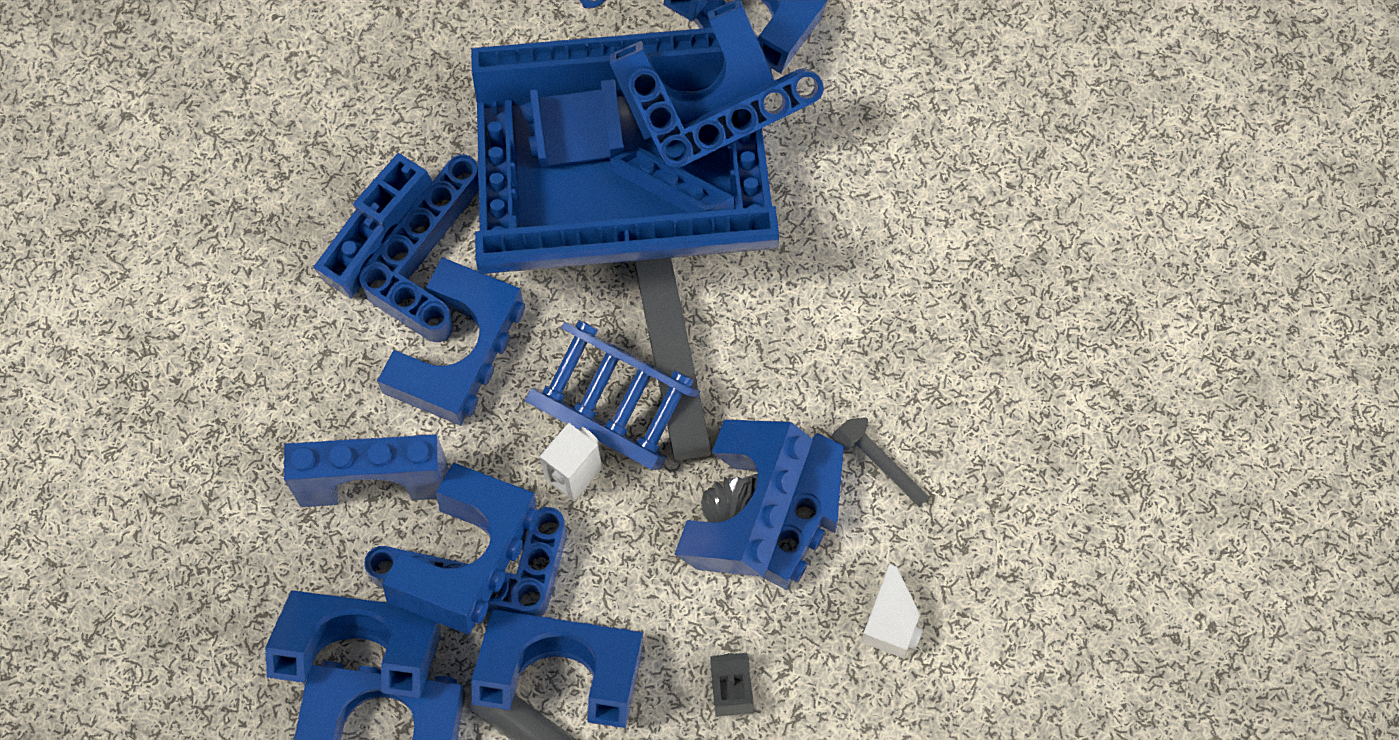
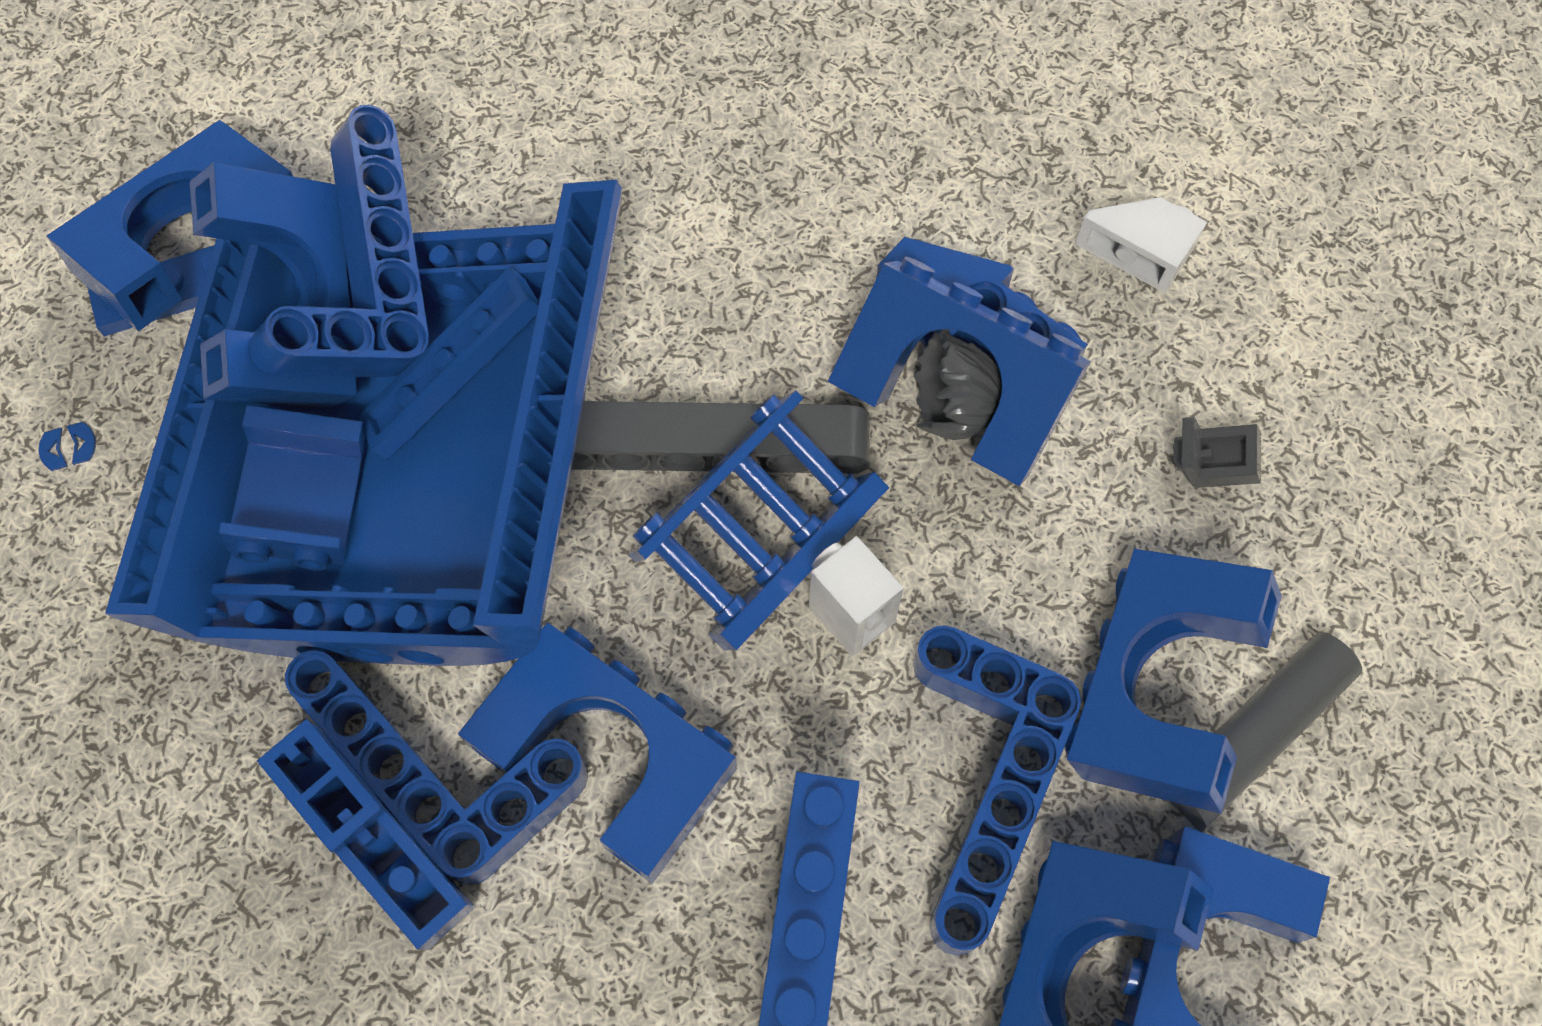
camera: 80 degrees left, 0 degrees up
blue arch [382,462,539,635] -> none
dark grey piece [832,417,929,507] -> none

